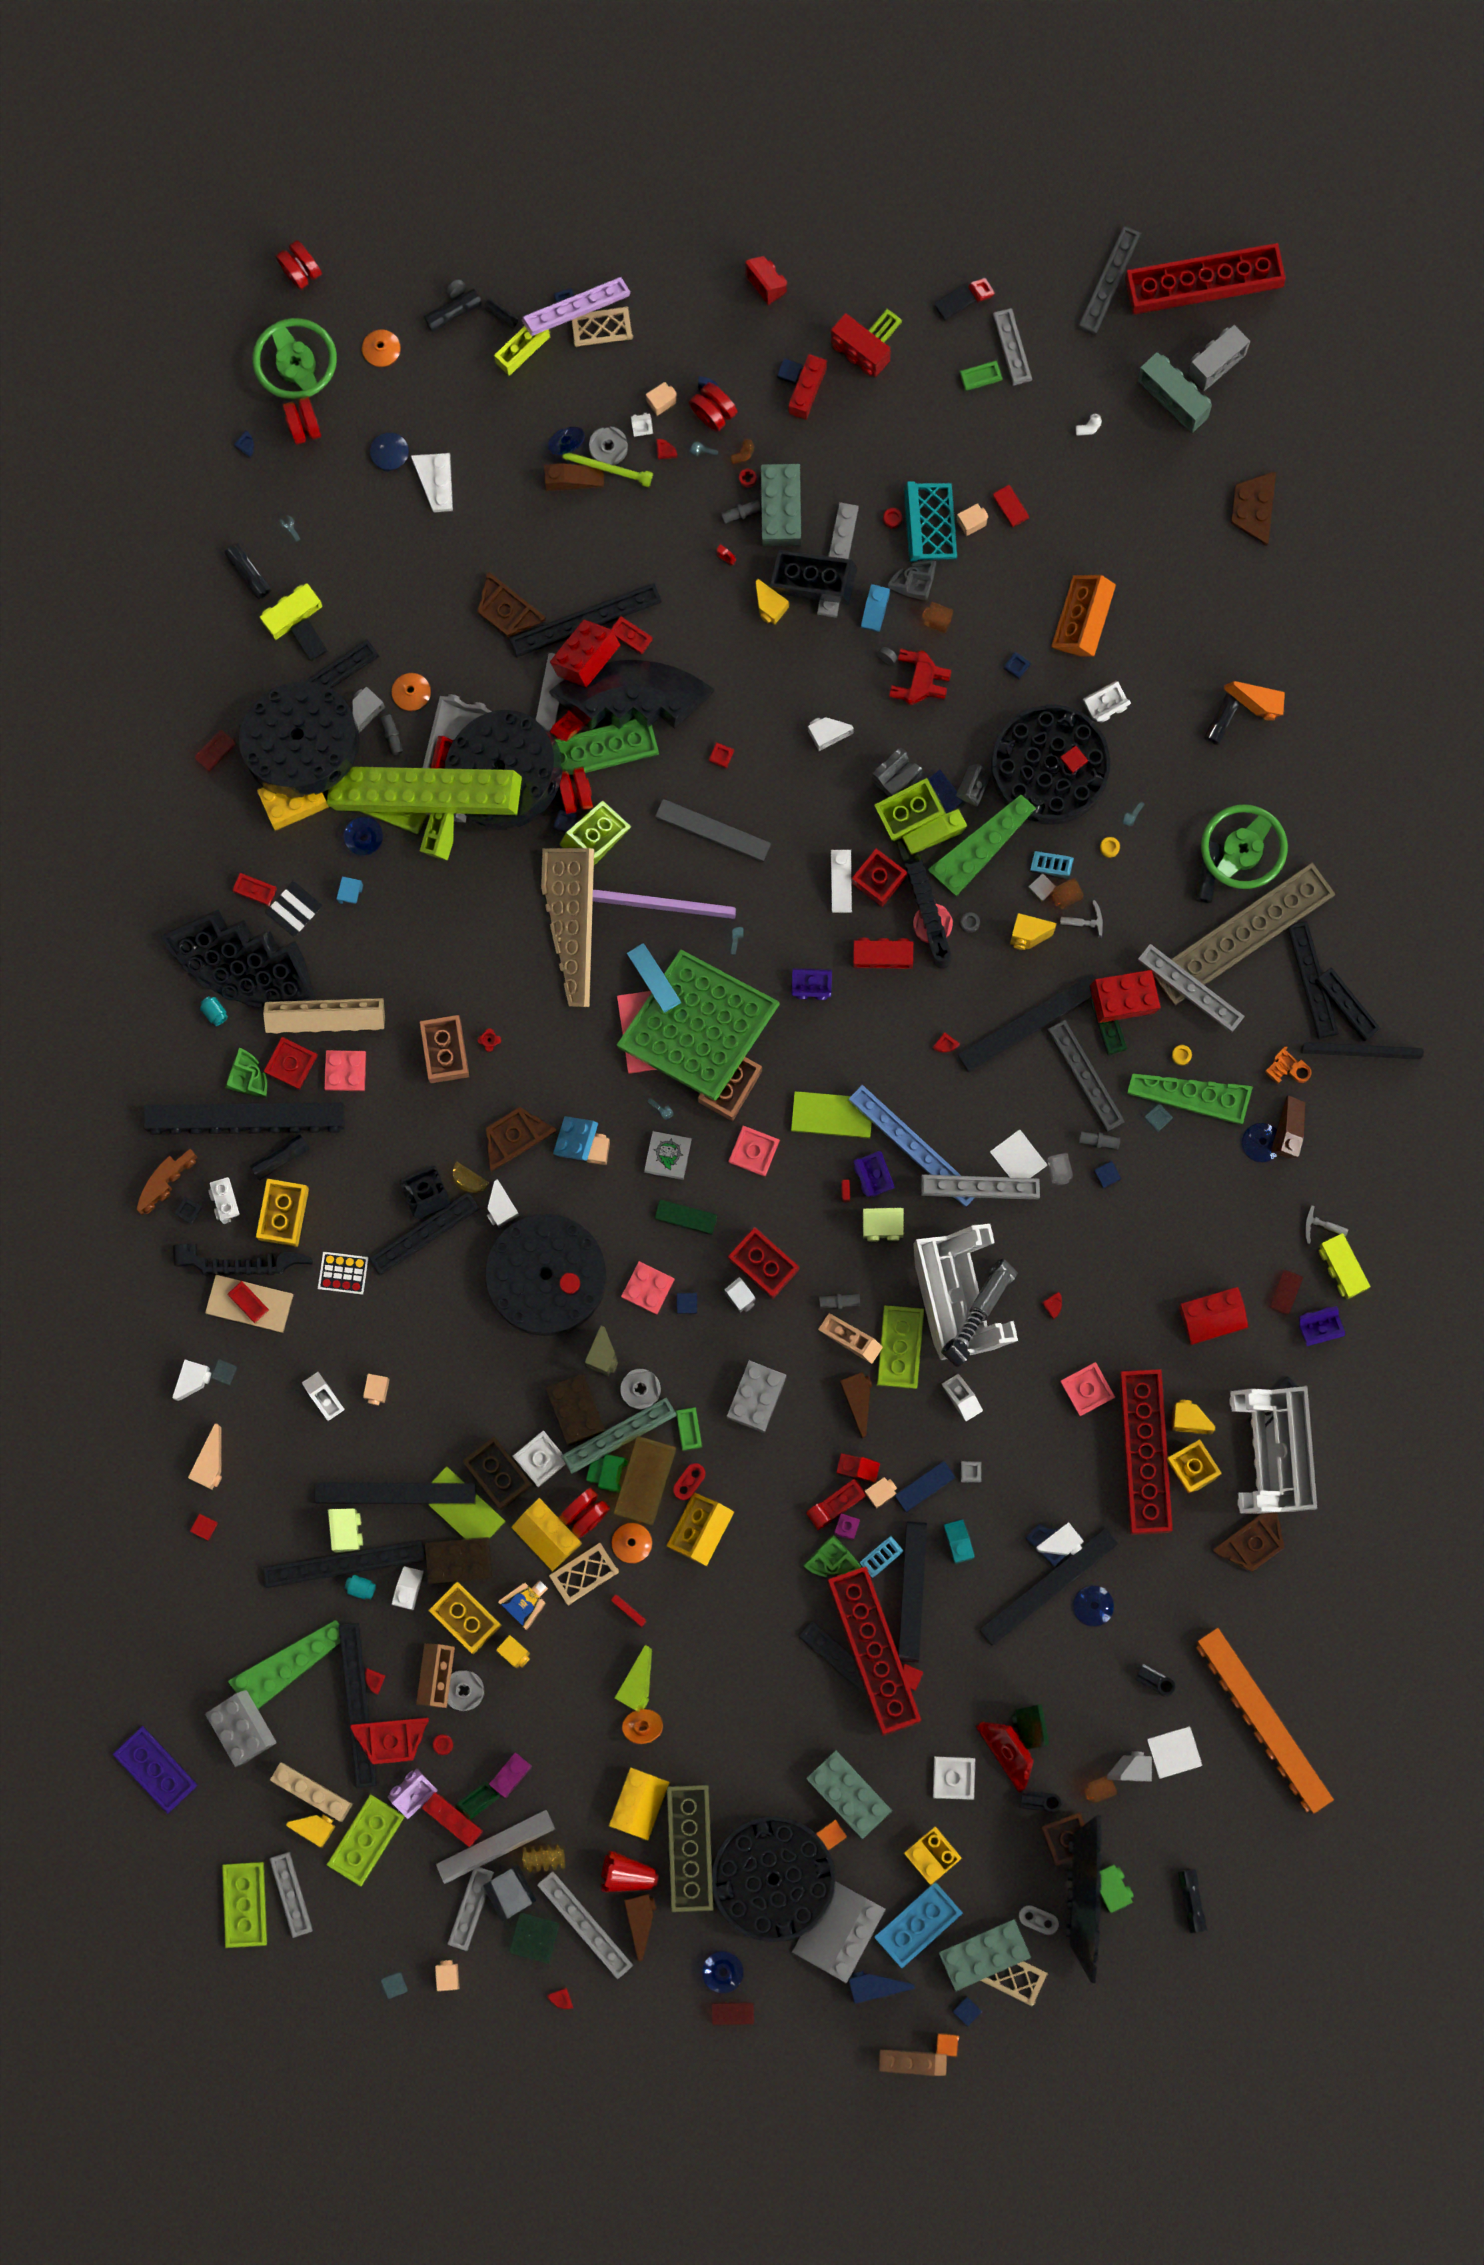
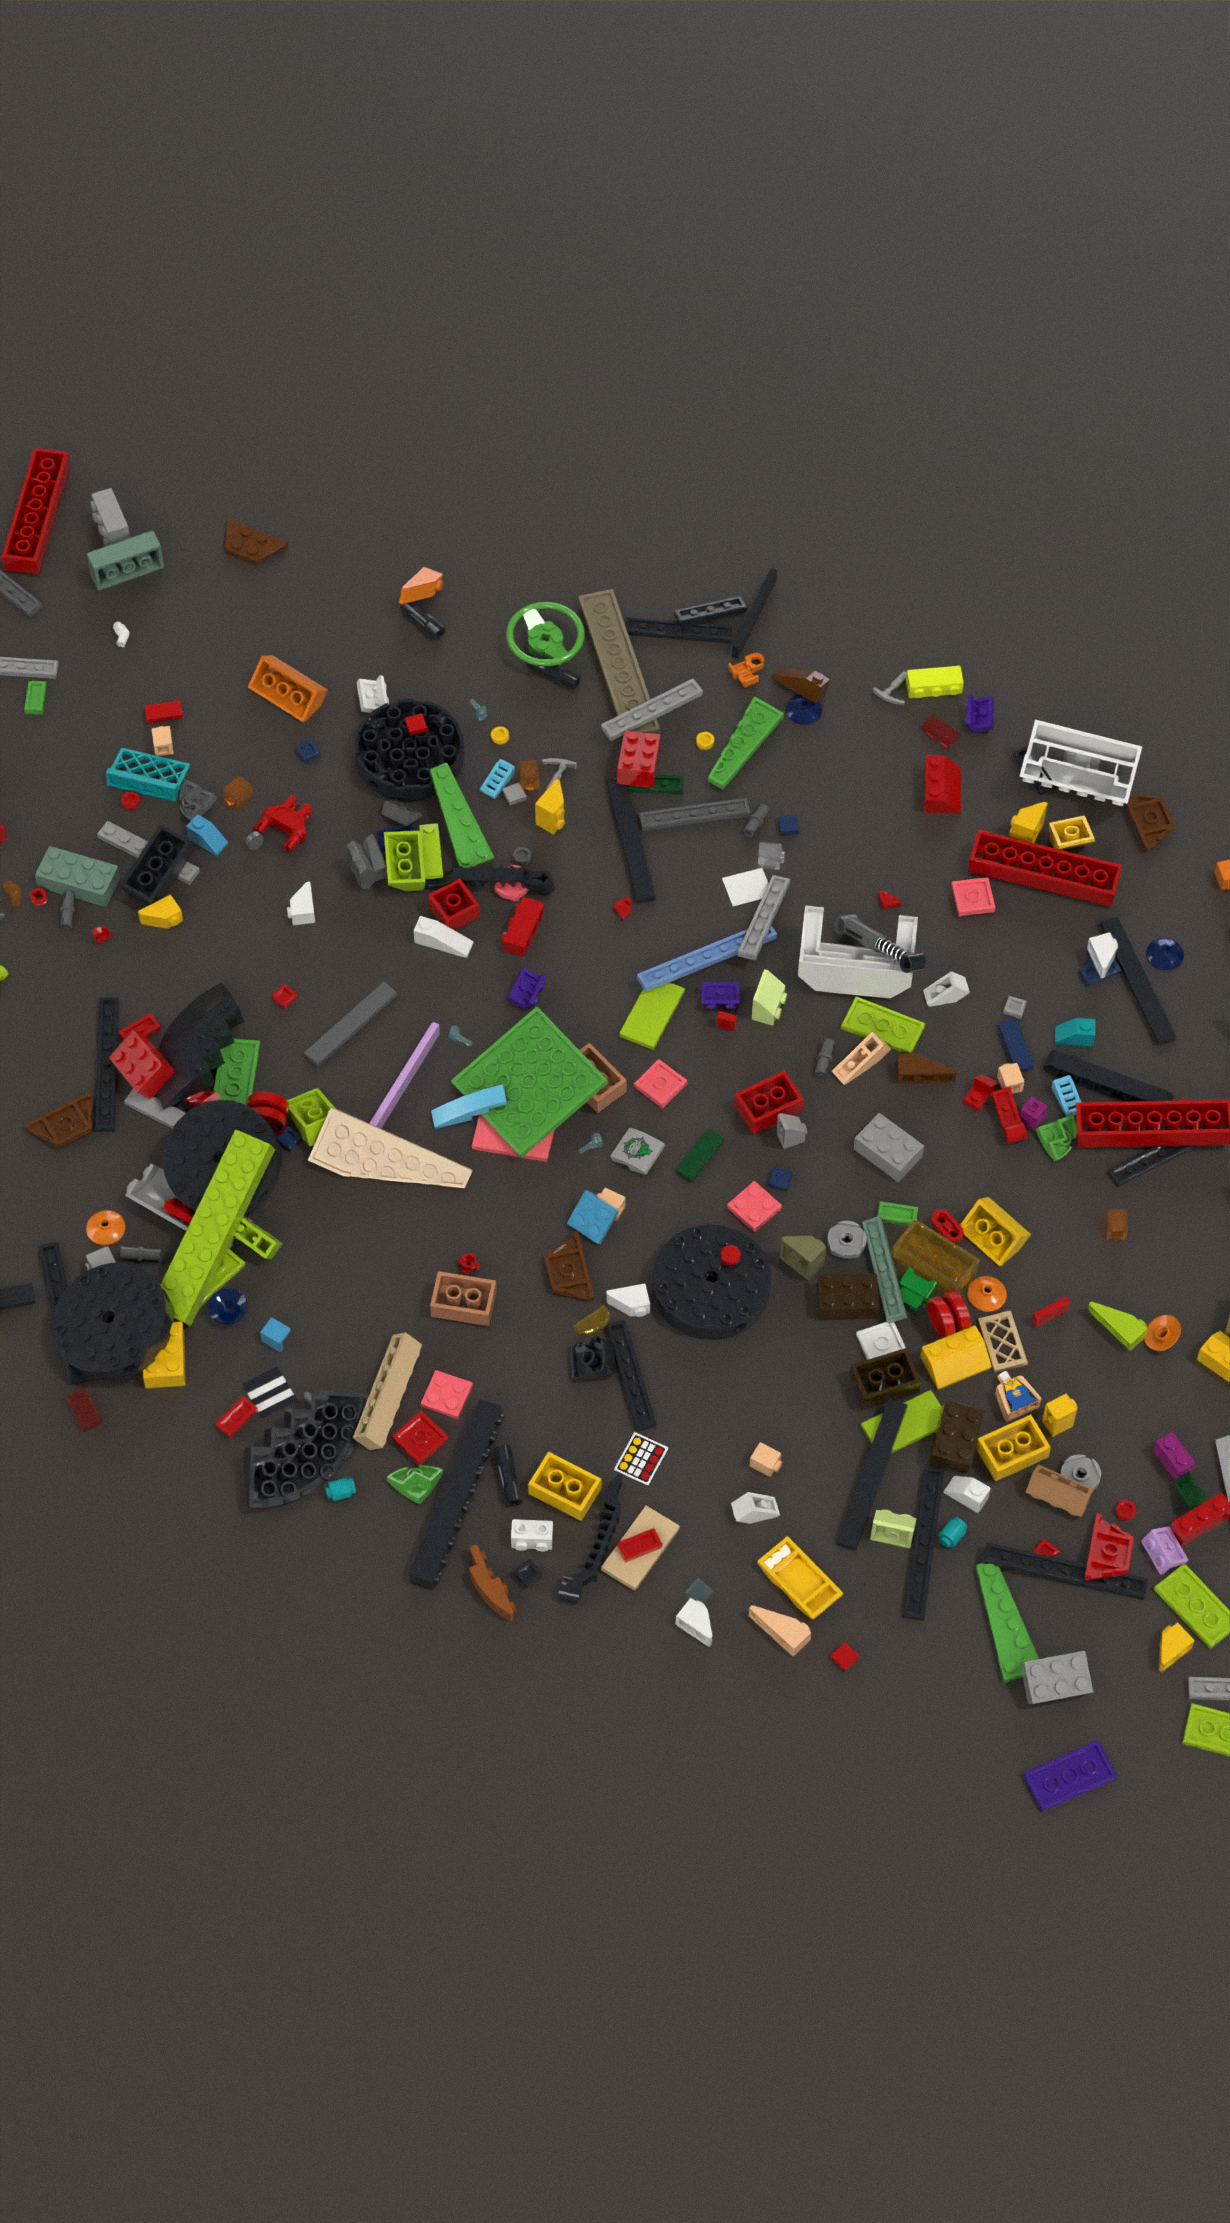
camera: 75 degrees left, 20 degrees down
tan brick [270,1762,353,1822] -> none
clear light blue tile [1145,1103,1173,1132] -> none
none -> yellow slope [757,1536,843,1620]
none -> clear orange brick [1105,1208,1128,1240]

